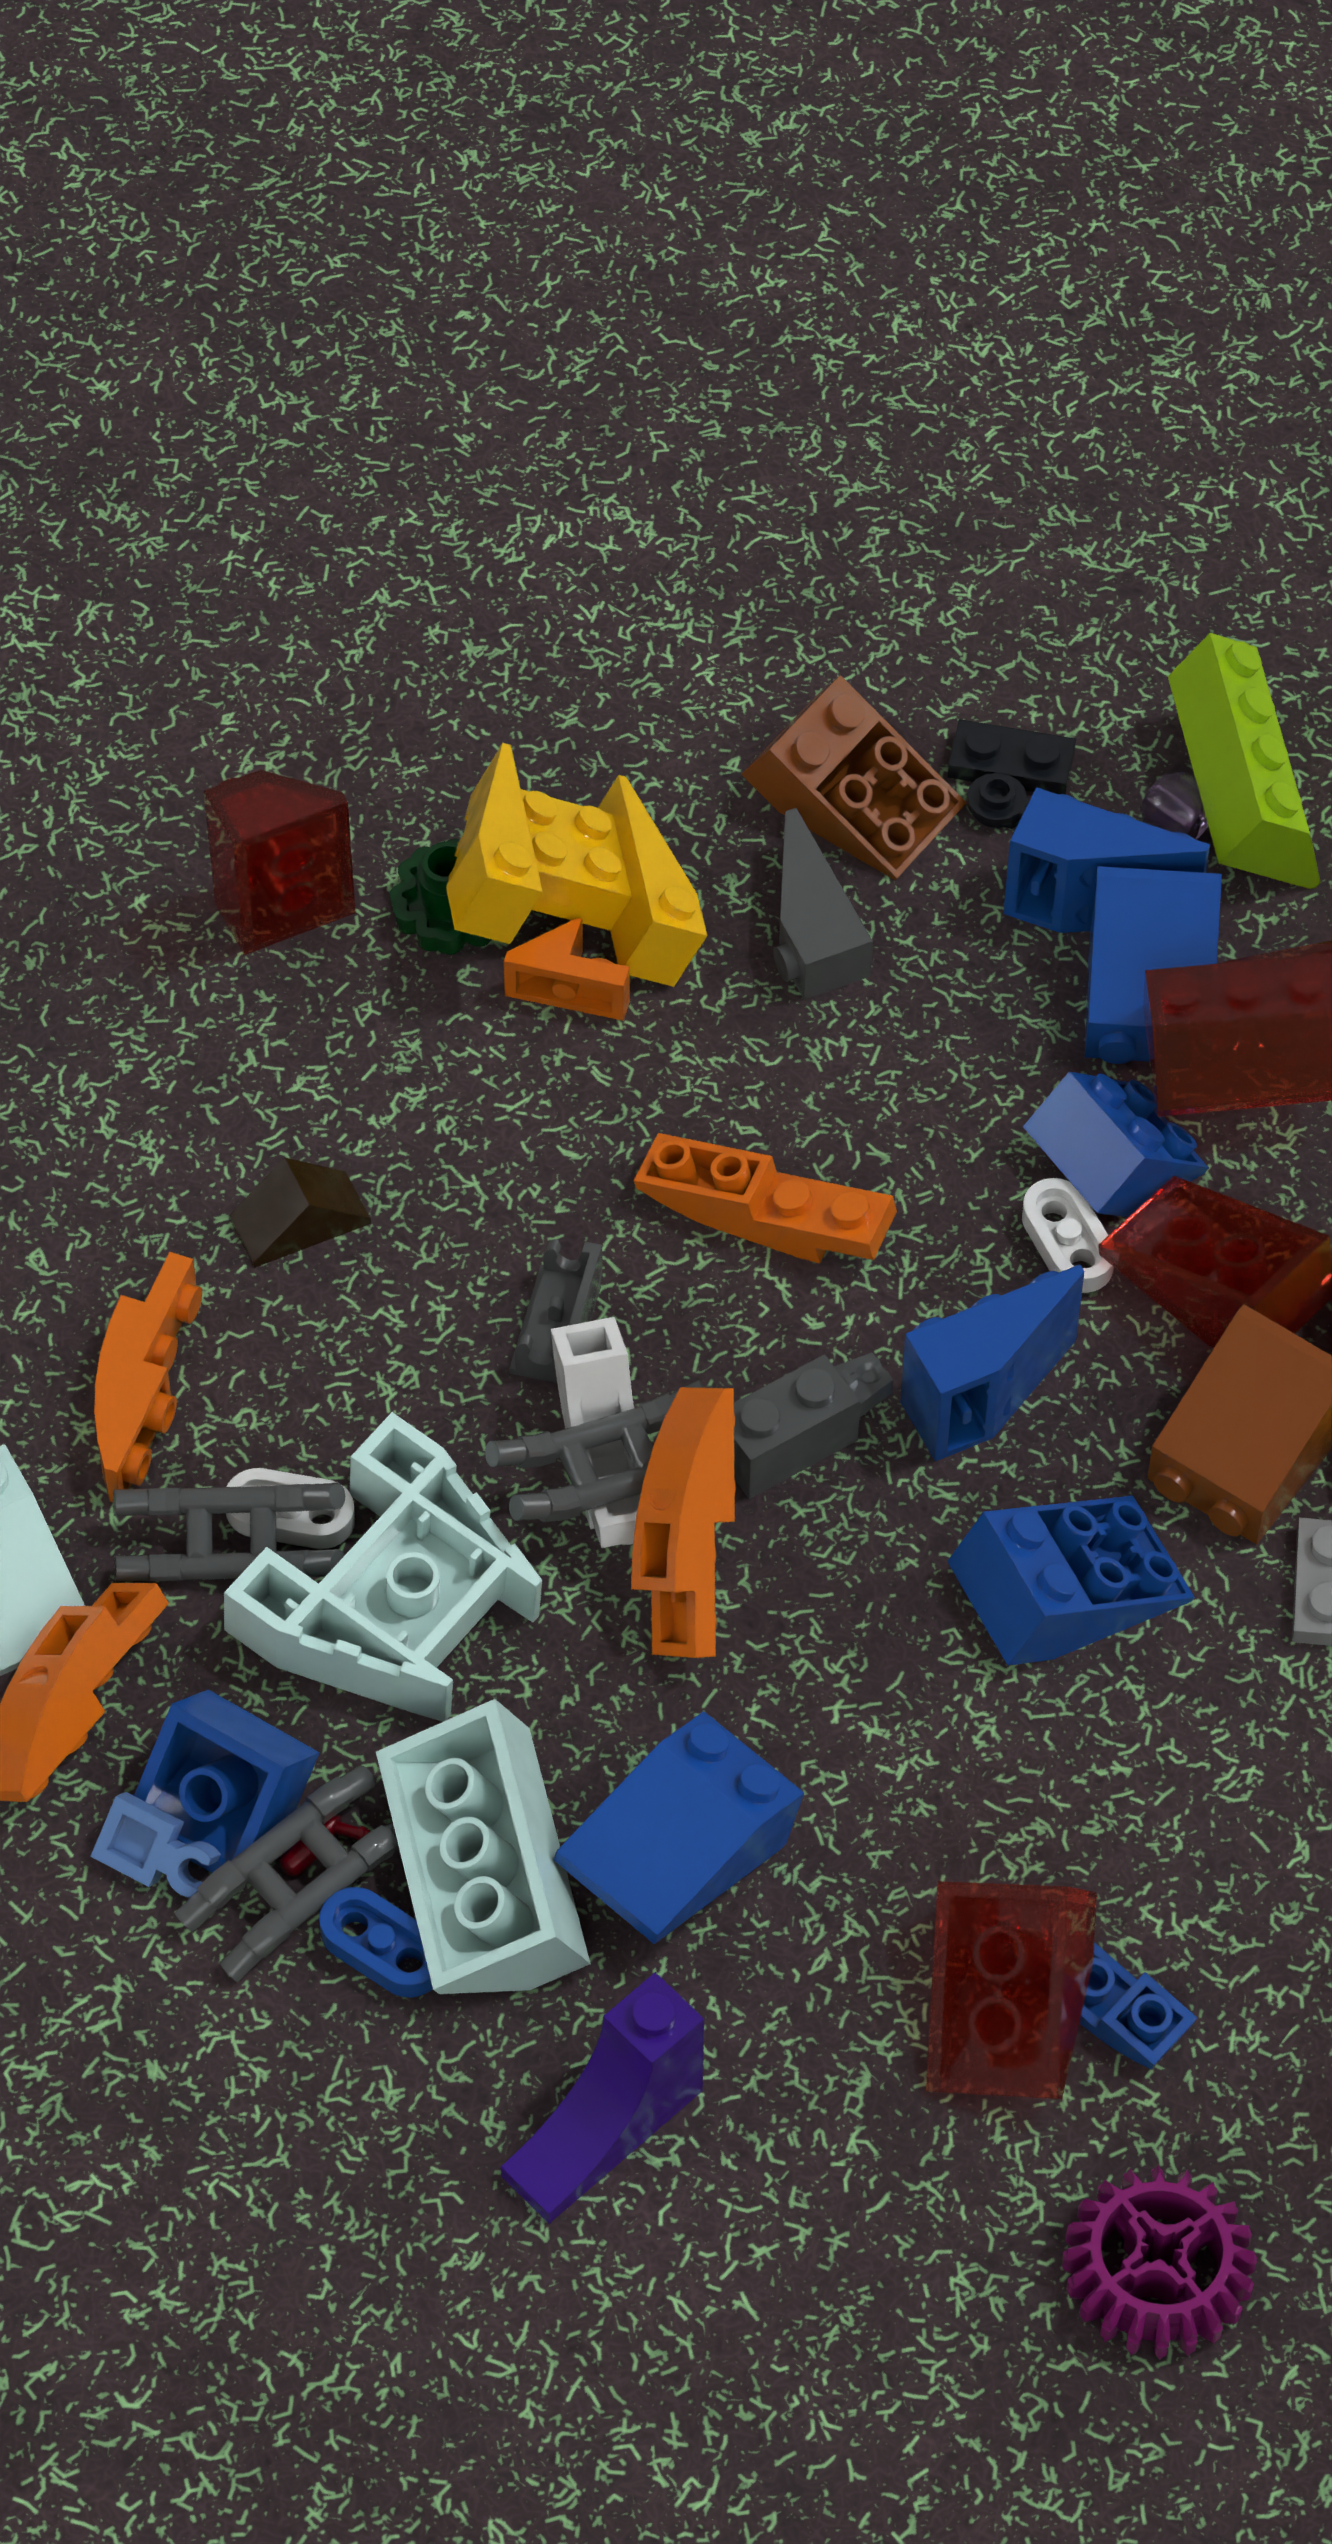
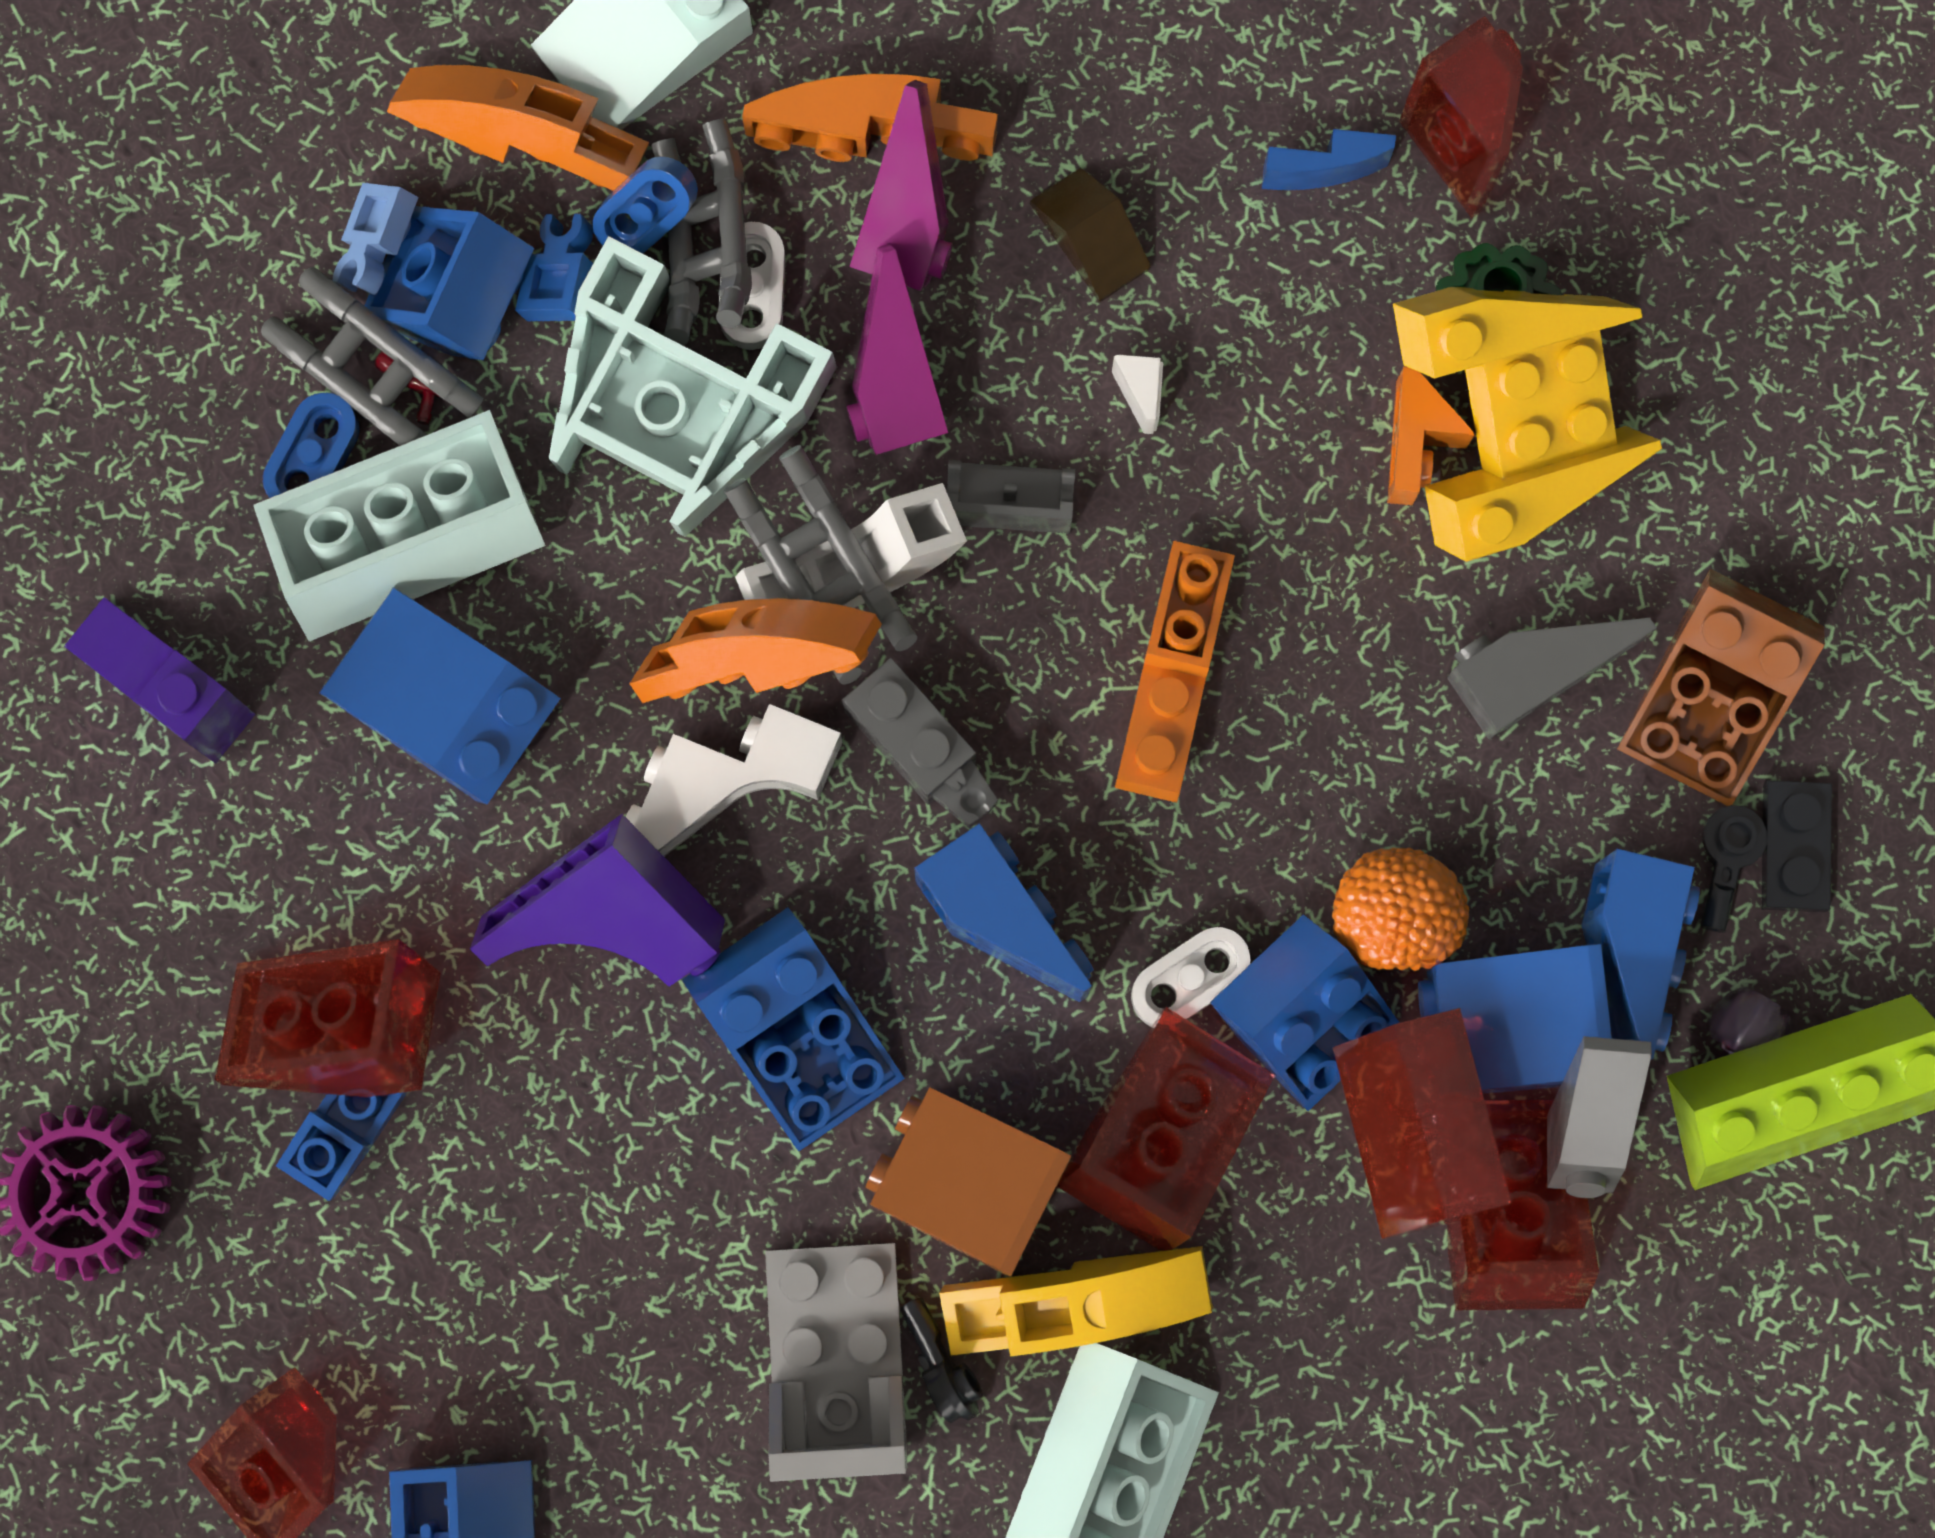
camera: 80 degrees right, 25 degrees up
none -> dark purple arch [470,814,725,987]
none -> blue plate [515,213,593,321]
none -> blue plate [593,157,698,254]
none -> white arch [626,704,842,857]
none -> magenta slope [846,244,948,455]
none -> magenta slope [850,80,953,291]
none -> white slope [1112,355,1163,434]
none -> blue slope [1262,129,1396,190]
none -> orange hair [1332,847,1469,971]
none -> slope [1547,1036,1652,1198]

